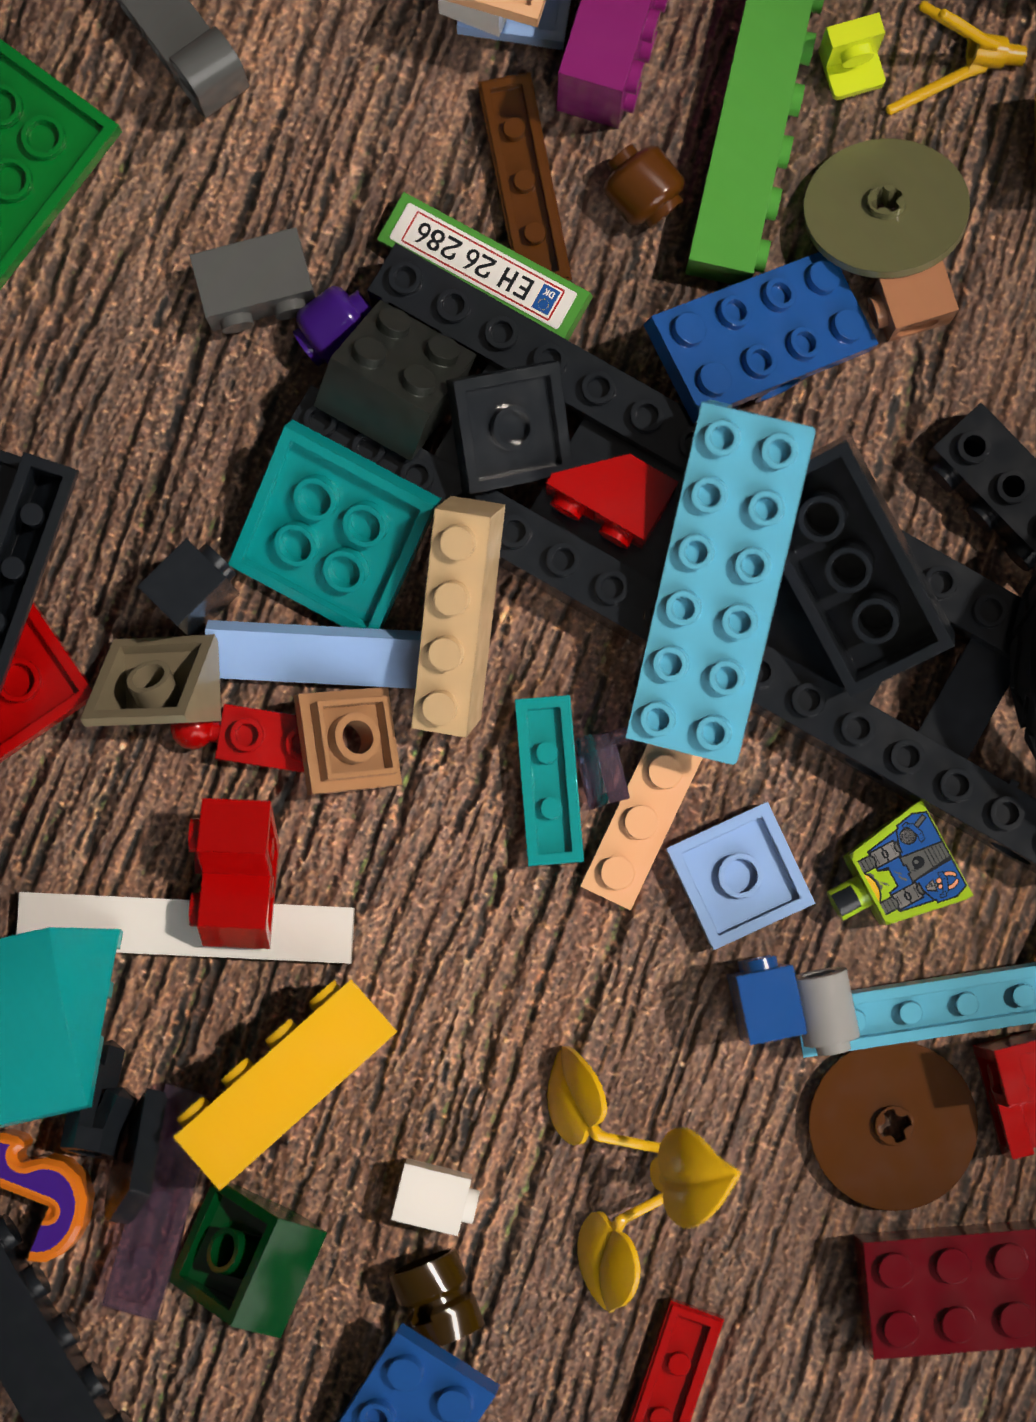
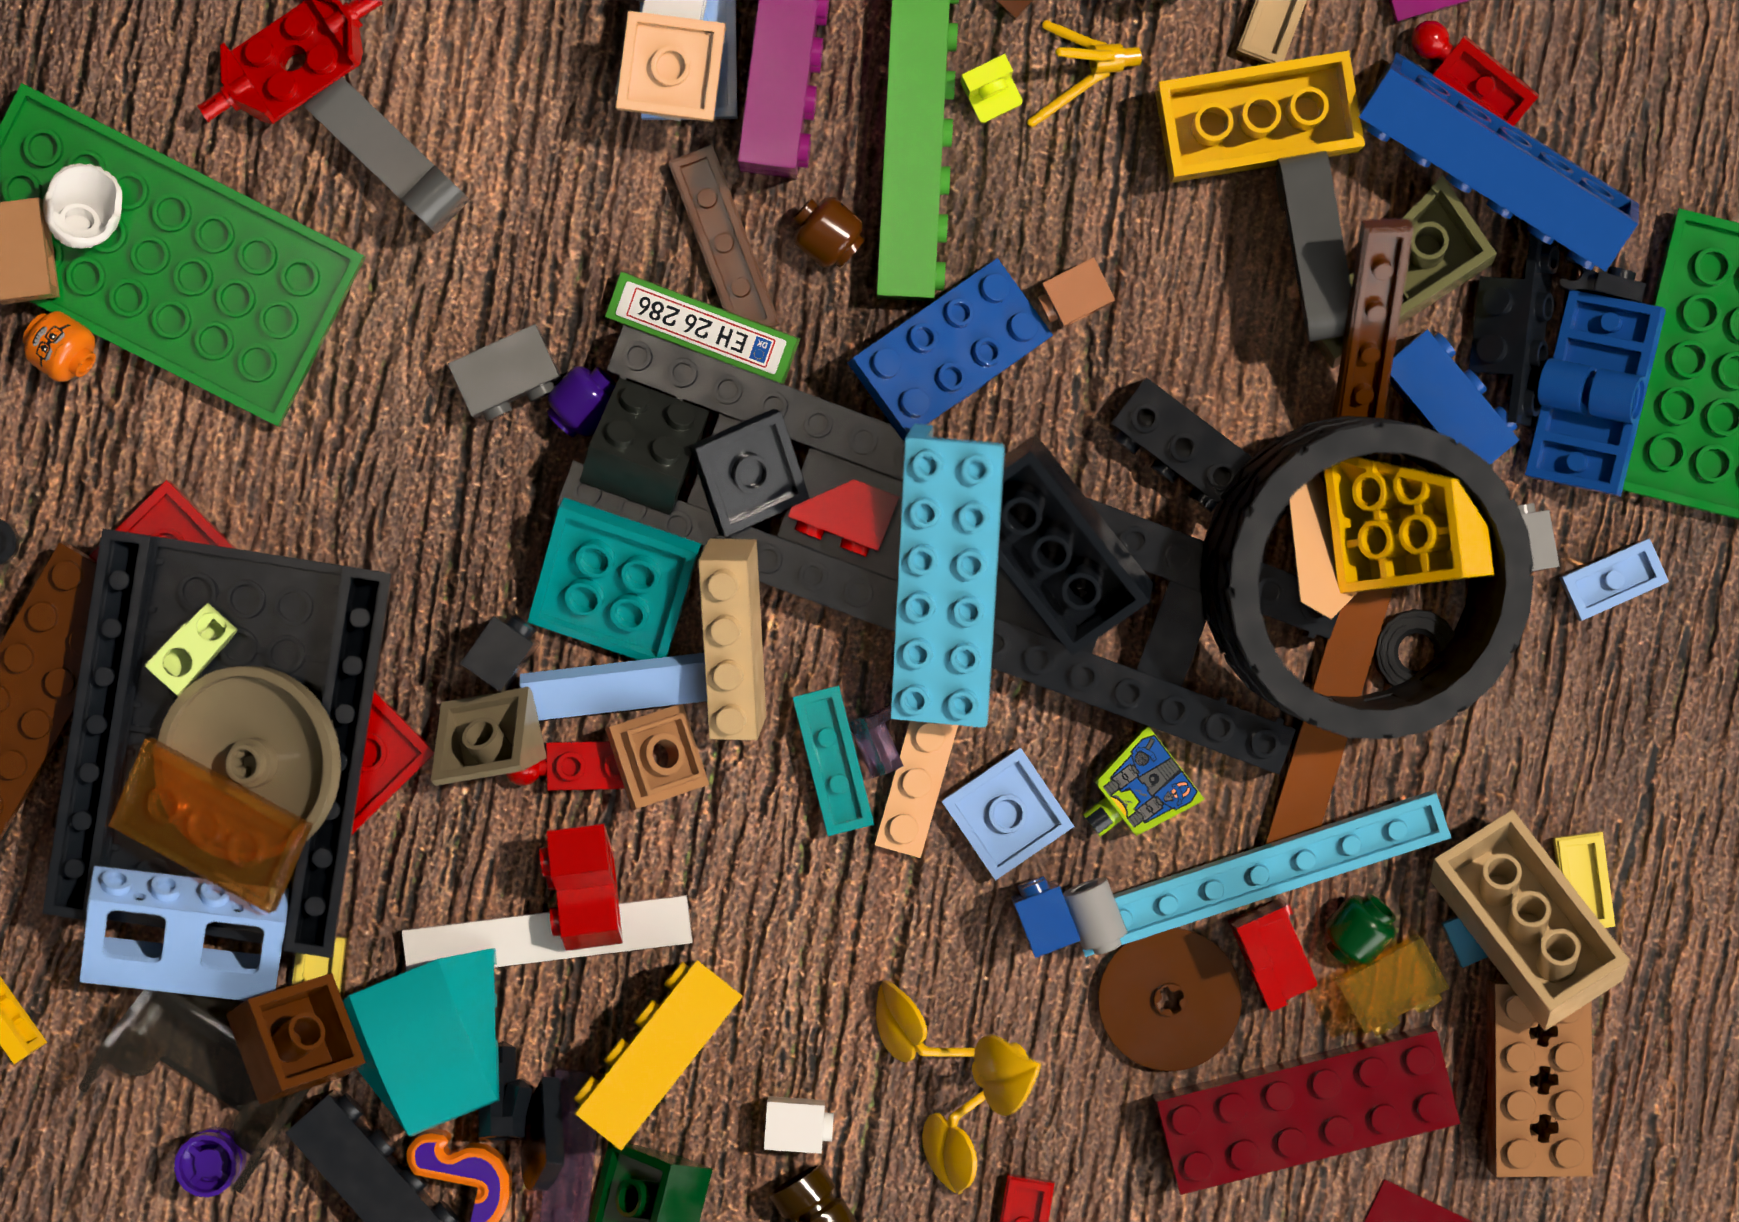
camera: 10 degrees left, 5 degrees up
olive piece [804,138,970,278] -> none

